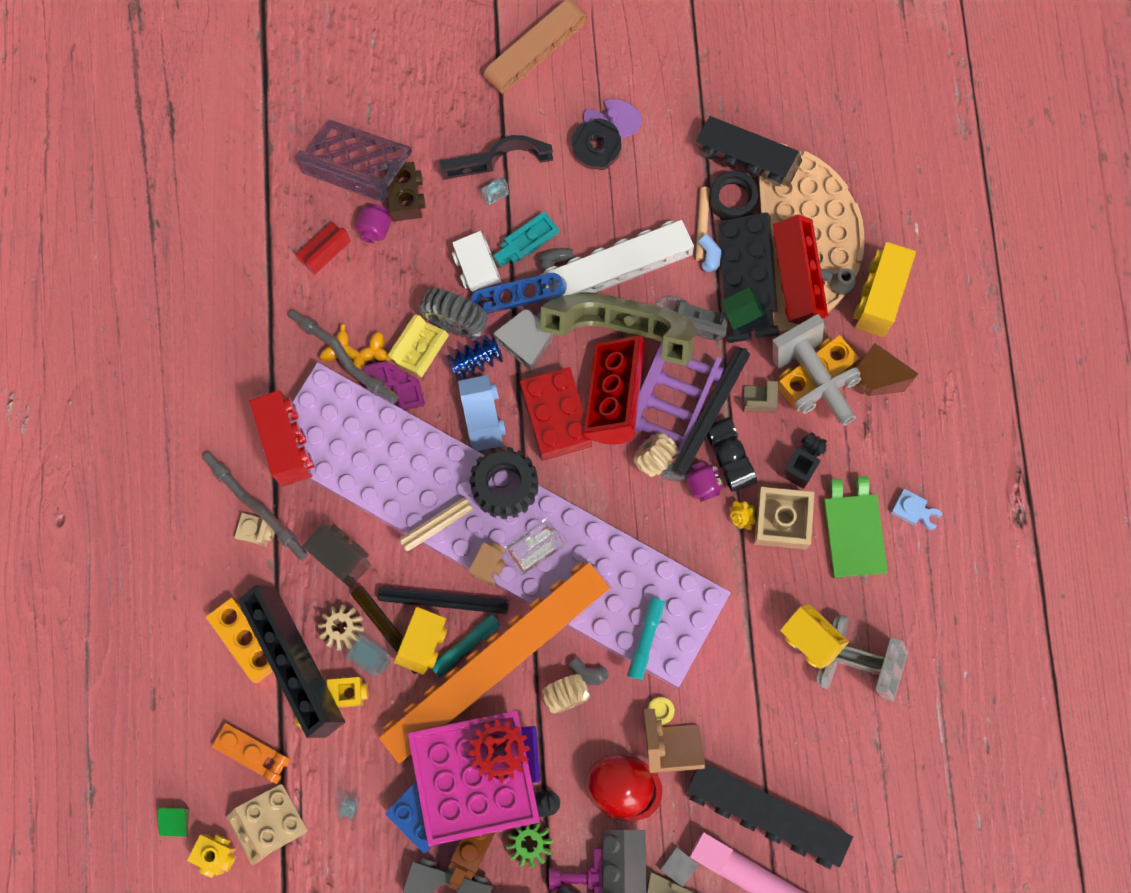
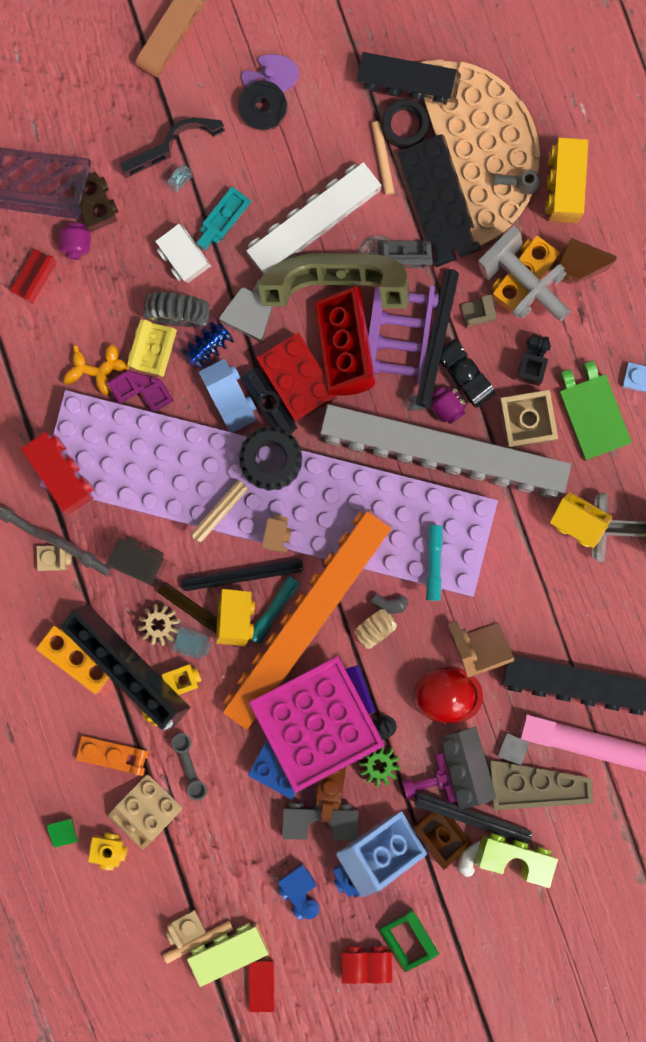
camera: 20 degrees left, 10 degrees up
flat silver bar [288,309,399,404] -> none
clear light blue bush [339,794,360,822] -> none
red gear [469,720,530,783] -> none
blue beam [470,273,567,314] -> none
clear slope [504,518,565,575] -> none
dark grey arm [539,249,573,270] -> none
tan gear [633,432,678,477] -> none
light yellow tile [647,697,675,725] -> none
light blue arm [698,233,721,273] -> none
dark green piece [721,287,765,330] -> none
yellow plant [729,501,756,530] -> none
red brick [773,214,829,324] -> none
none -> dark grey bar [171,733,207,801]
none -> black piece [240,366,298,433]
none -> light grey brick [321,405,572,499]

